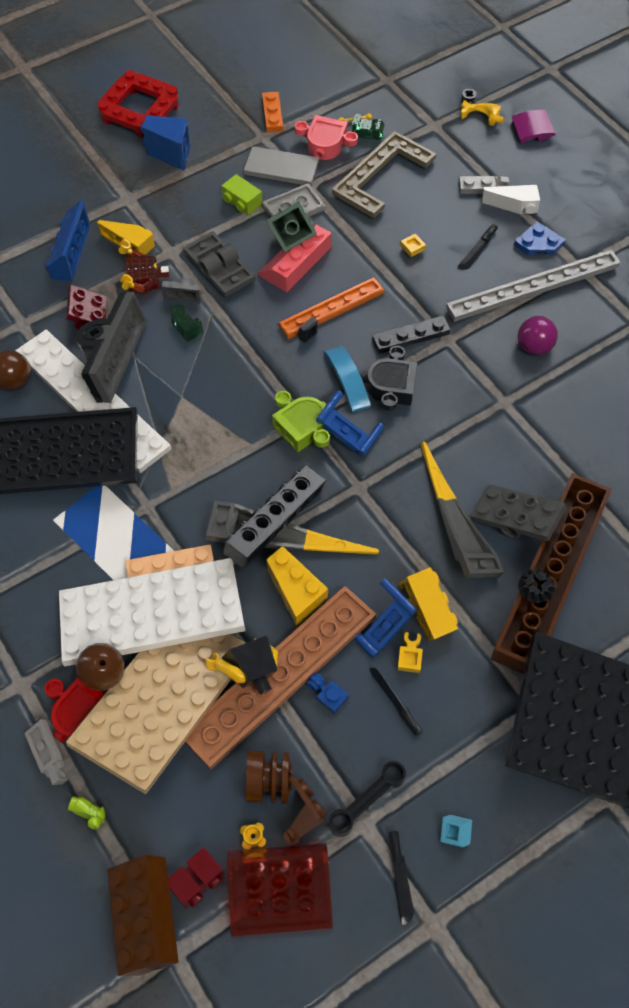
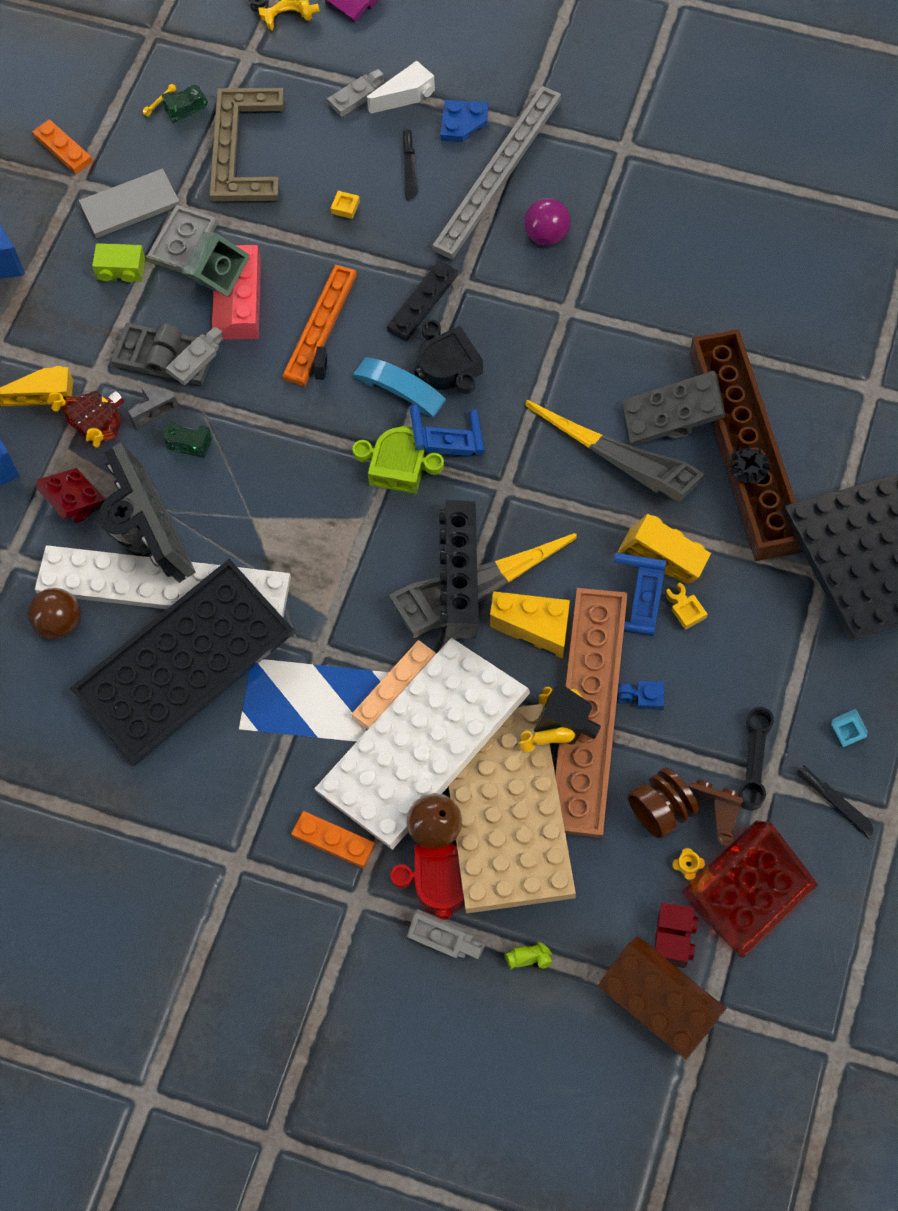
camera: 35 degrees left, 5 degrees up
coral piece [295,115,358,160] -> none
black piece [370,667,423,736] -> none
none -> light grey hinge [166,327,223,385]
none -> orange plate [291,811,375,869]

